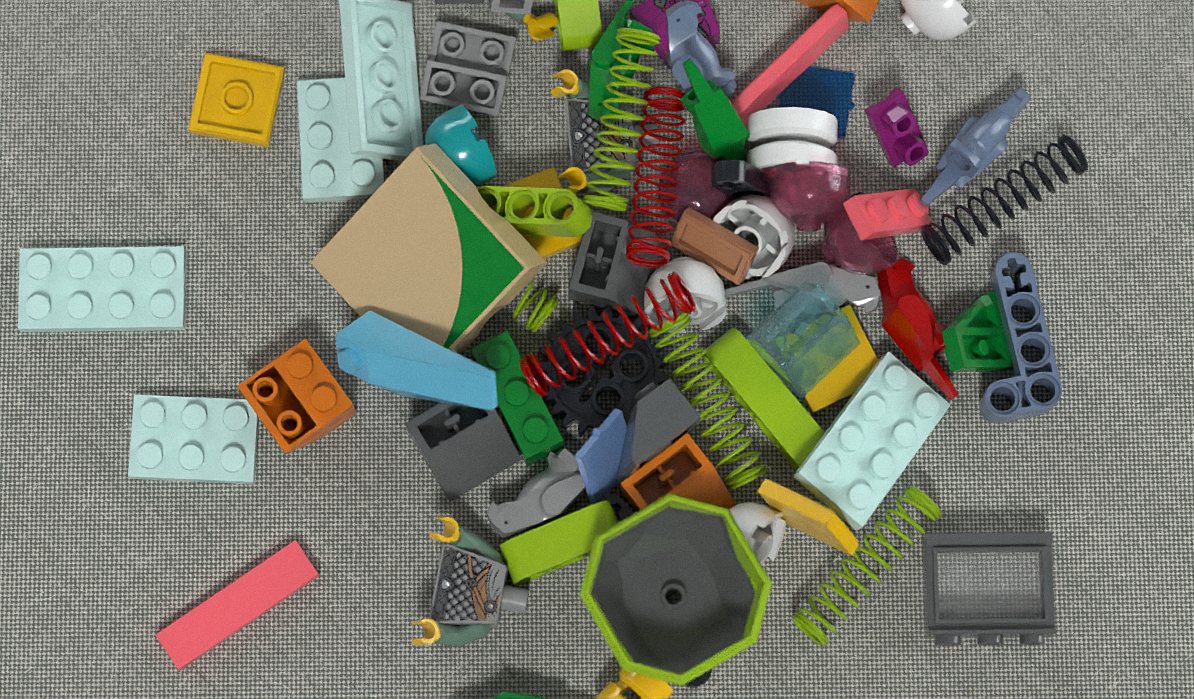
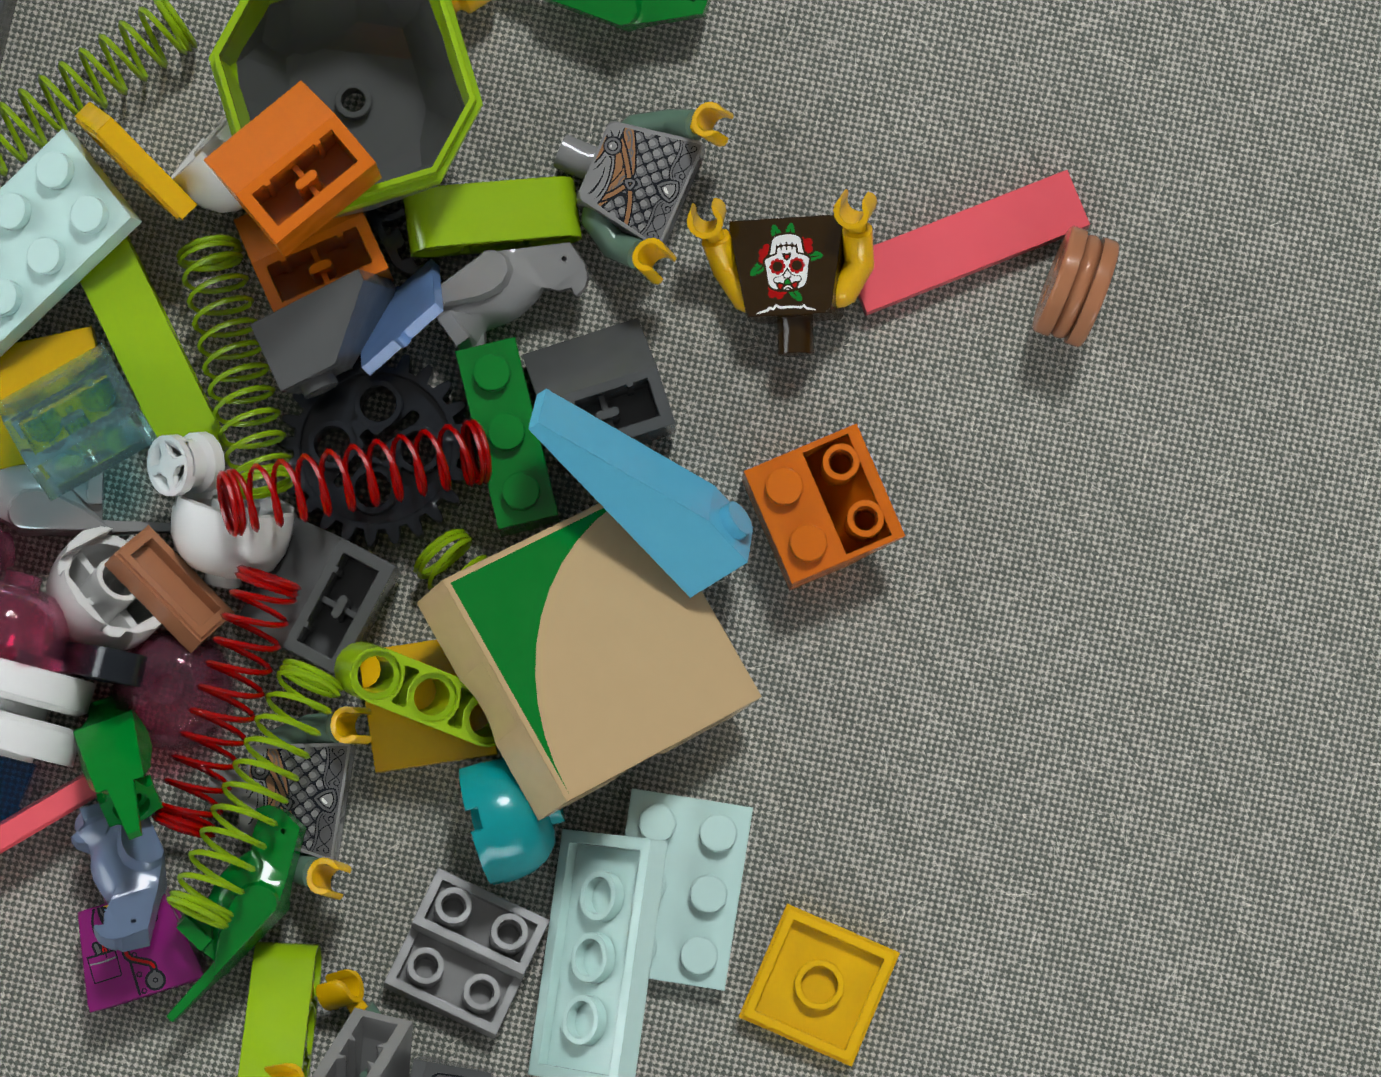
camera: 170 degrees left, 5 degrees up
light aqua plate [18,246,186,332] -> none
light aqua plate [128,394,259,484] -> none
none -> white wheel [147,431,225,496]
none -> orange slope [203,80,382,257]
none -> torso [687,189,877,357]
none -> nougat head [1032,226,1120,347]

